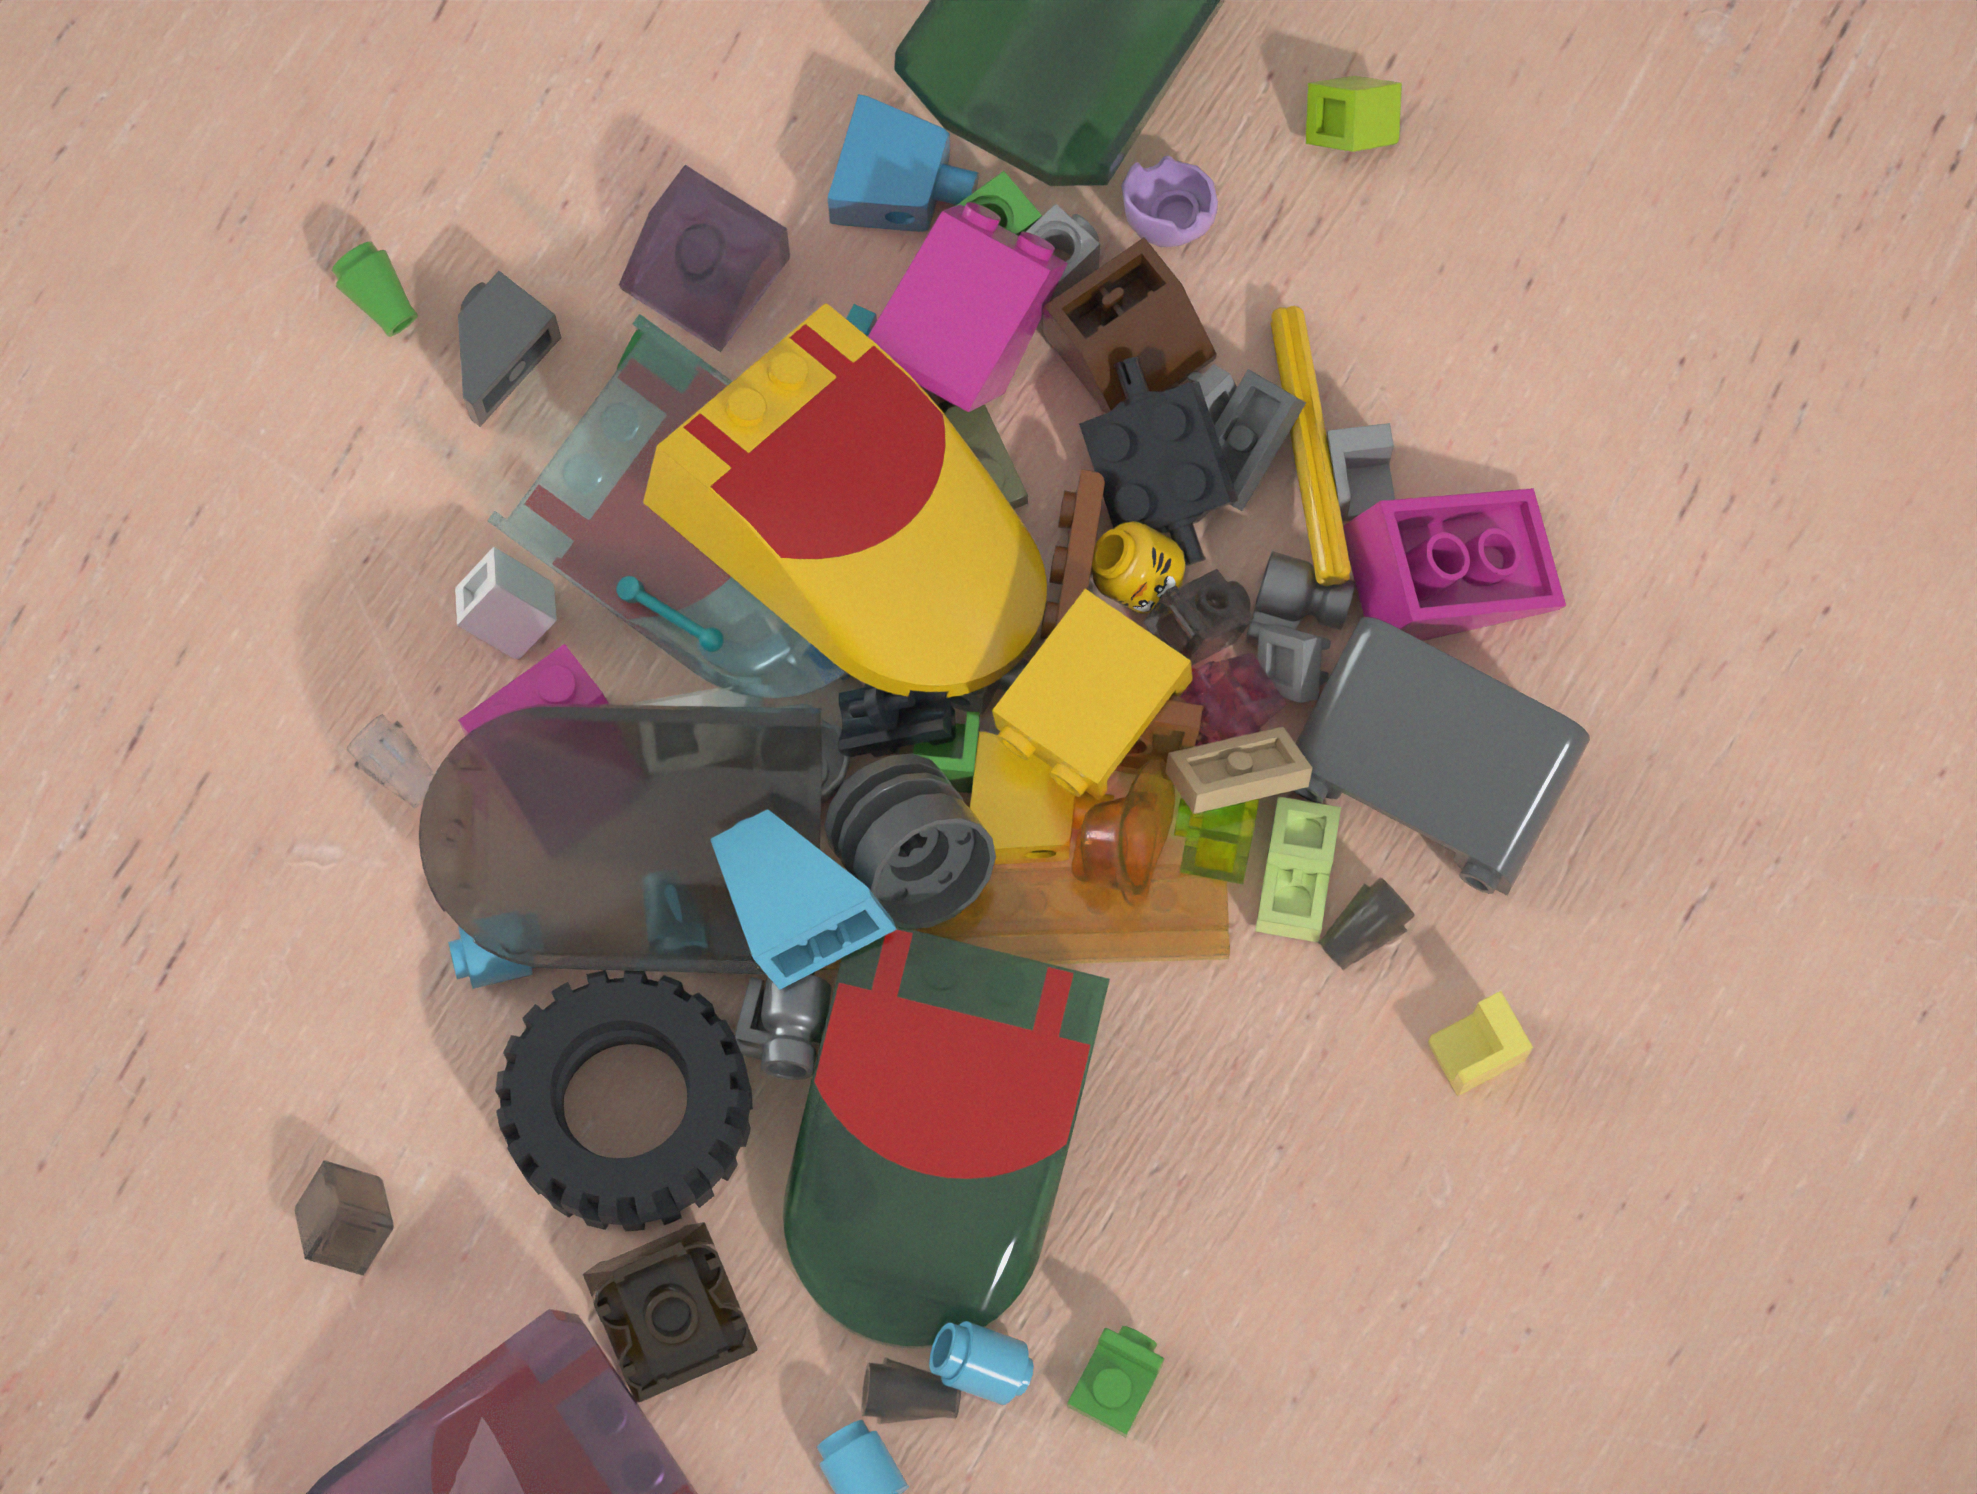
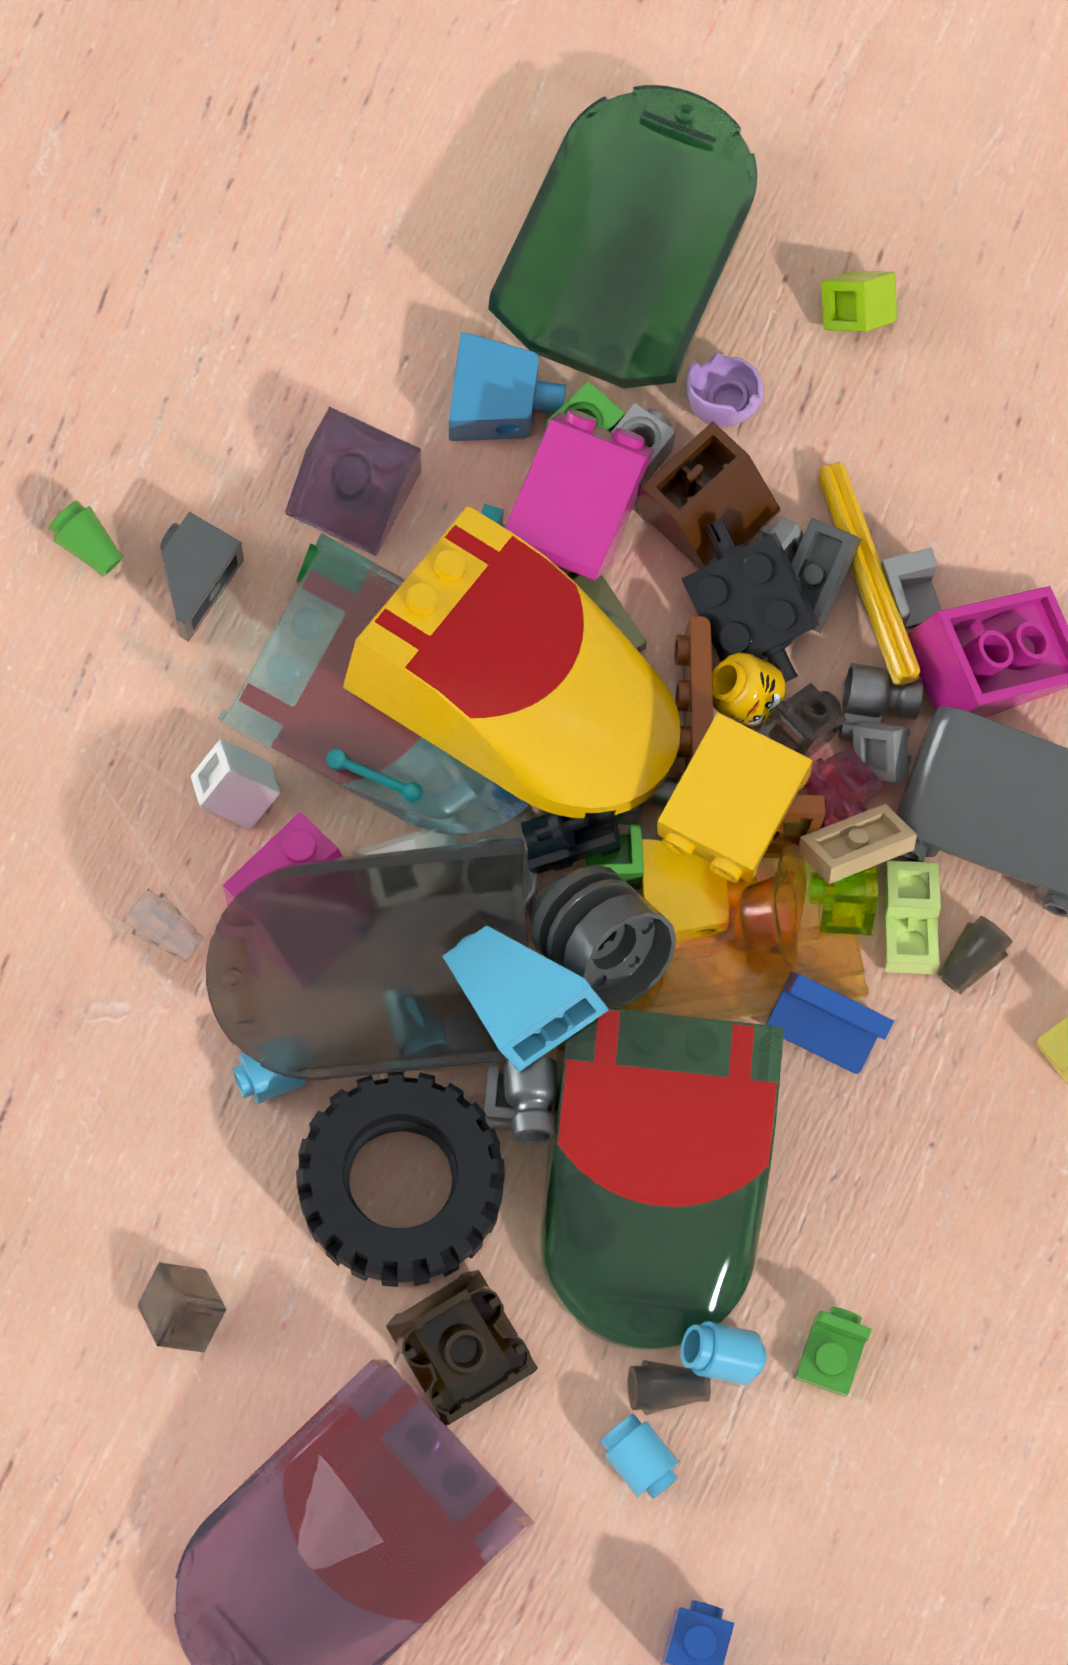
camera: 15 degrees left, 0 degrees up
none -> blue panel [765,972,894,1074]

